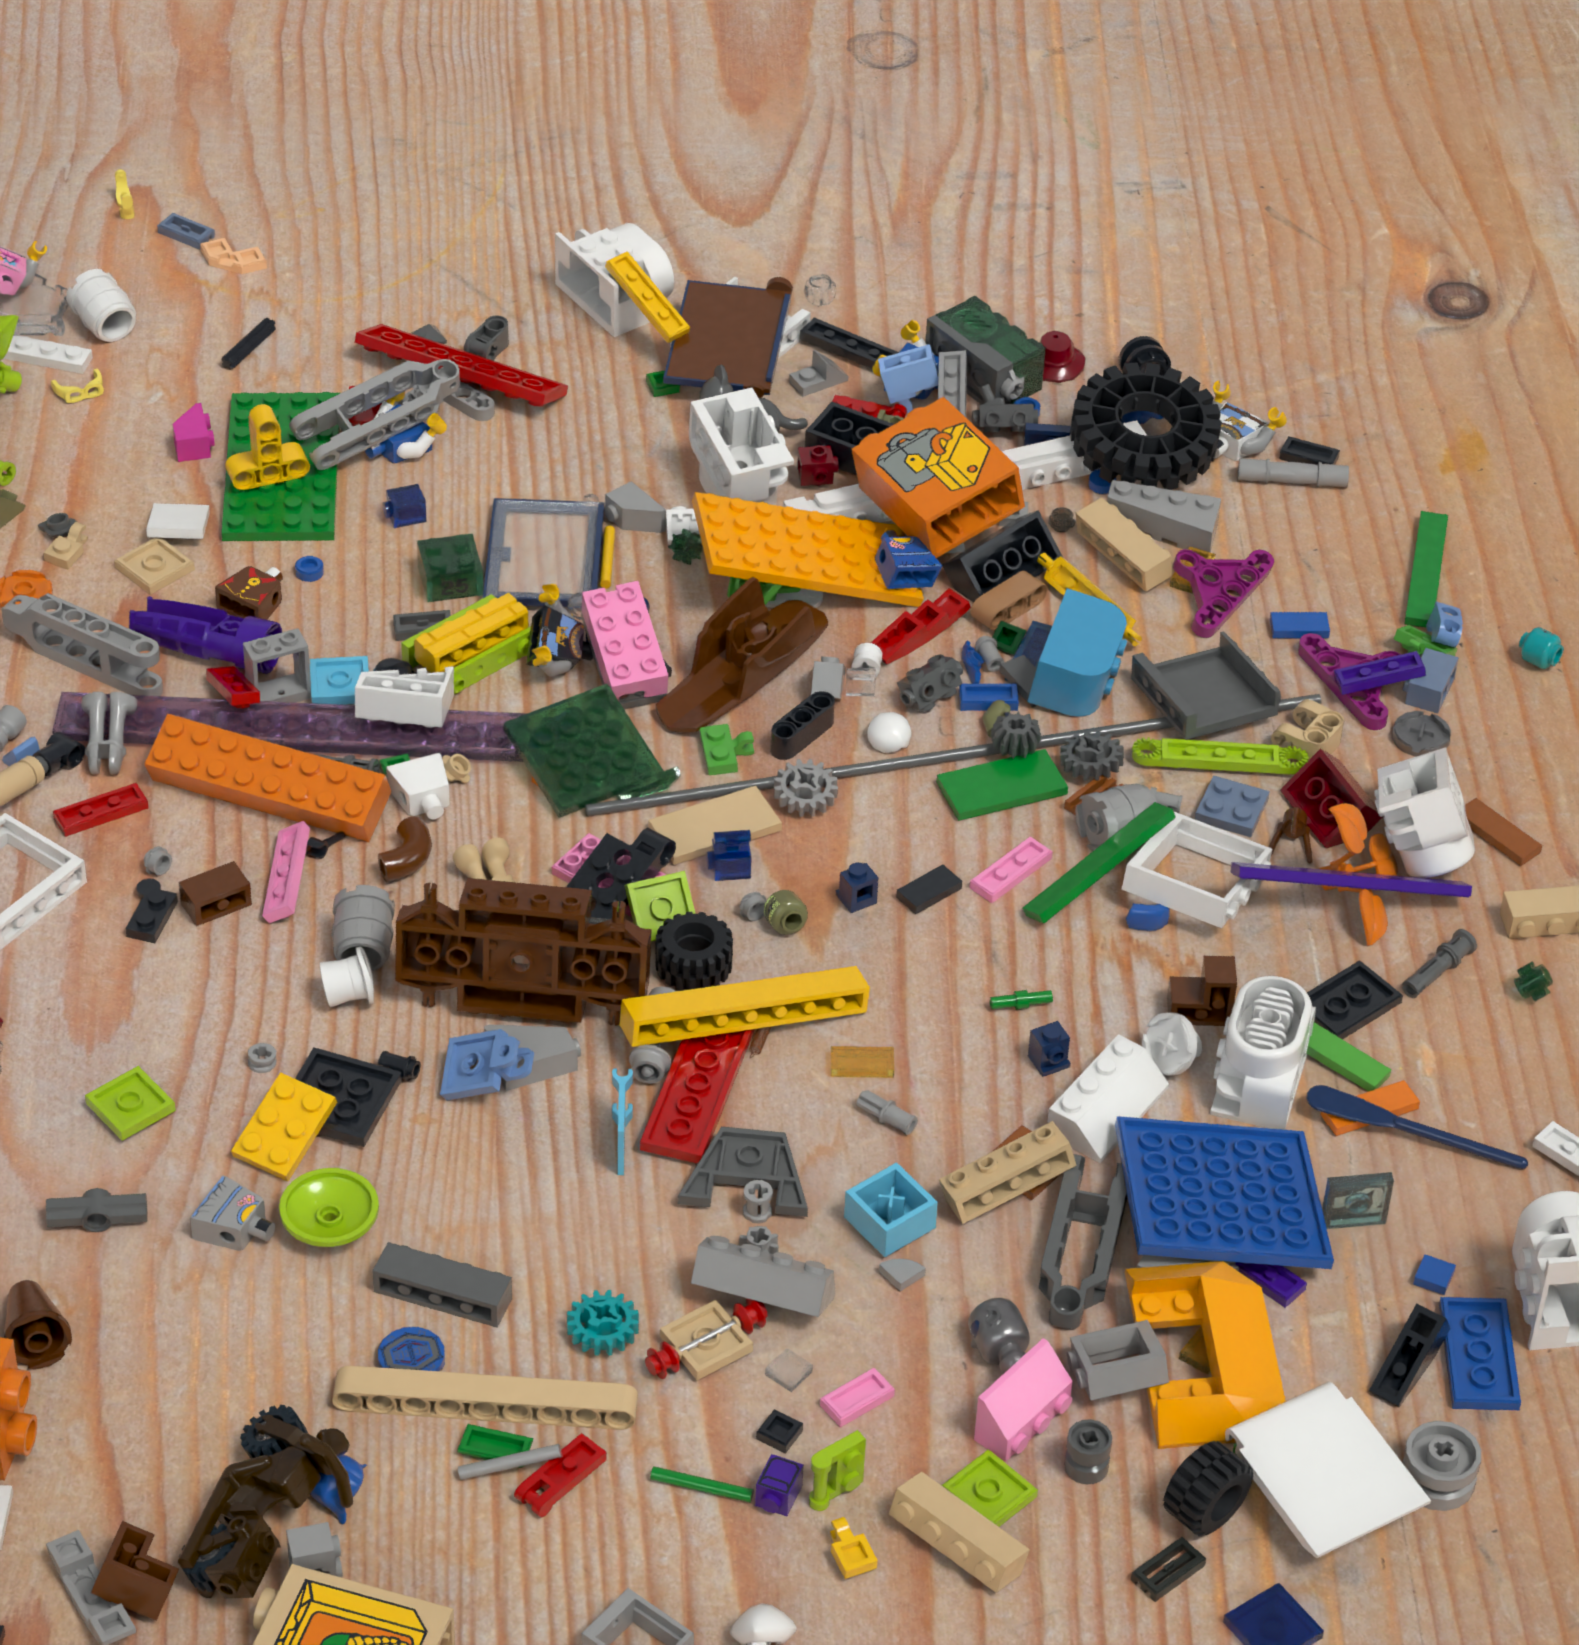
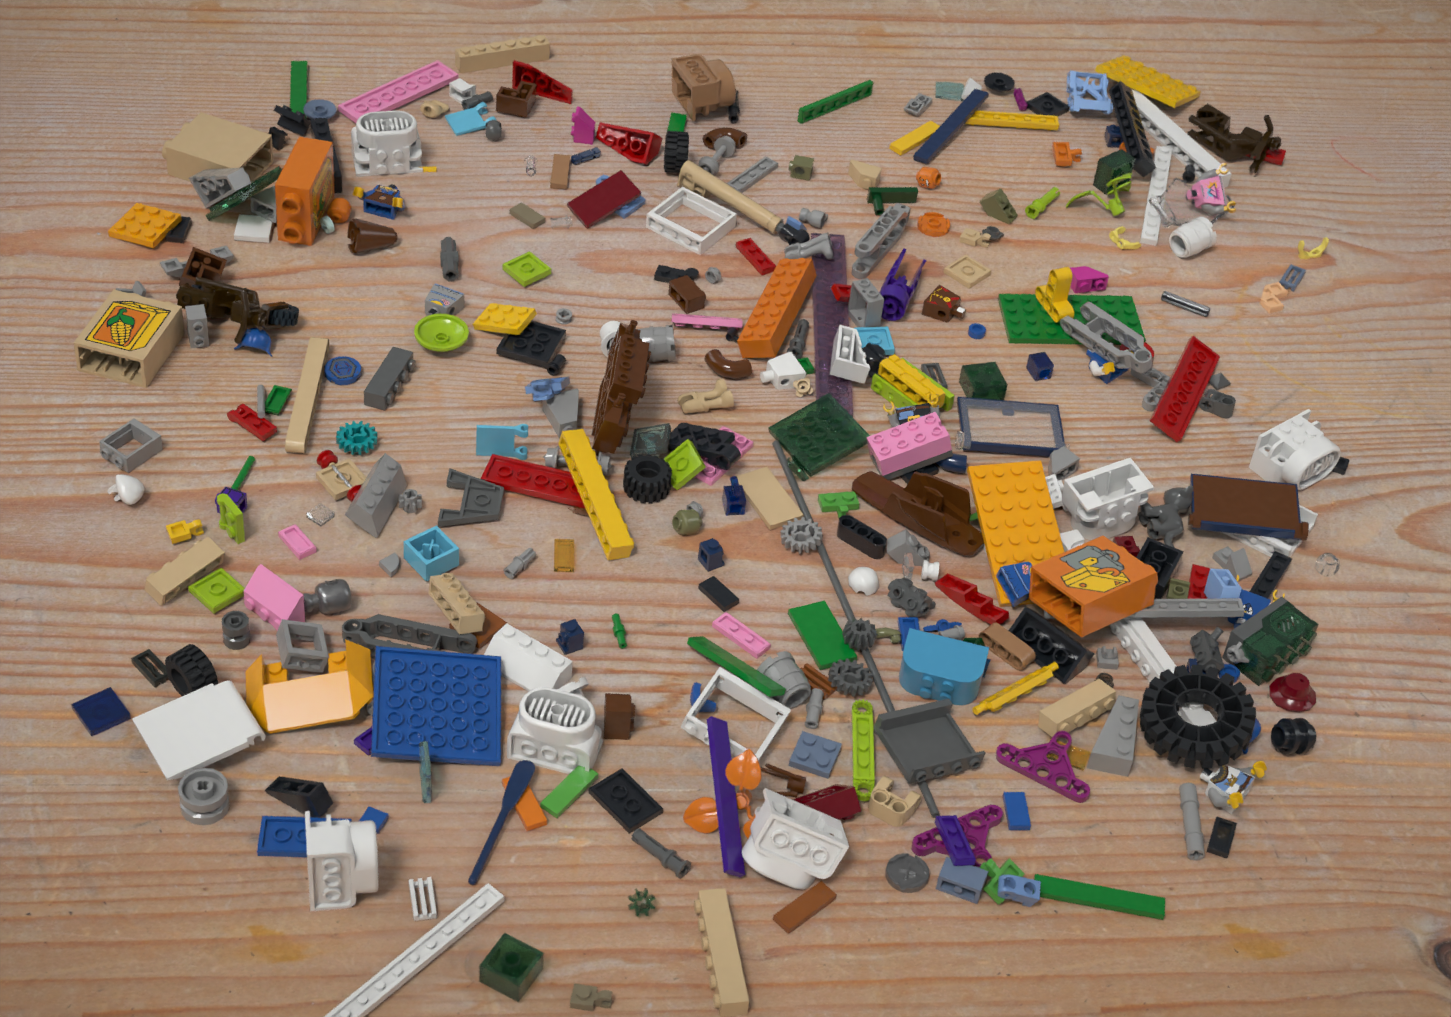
camera: 85 degrees right, 0 degrees up
white tile [146,503,210,539] -> none
yellow bar [600,526,615,589] -> none
yellow tile [605,251,690,343] -> none
light grey bush [743,1180,773,1223] -> none
black tile [756,1409,803,1454] -> none
teal head [1519,627,1564,669] -> none

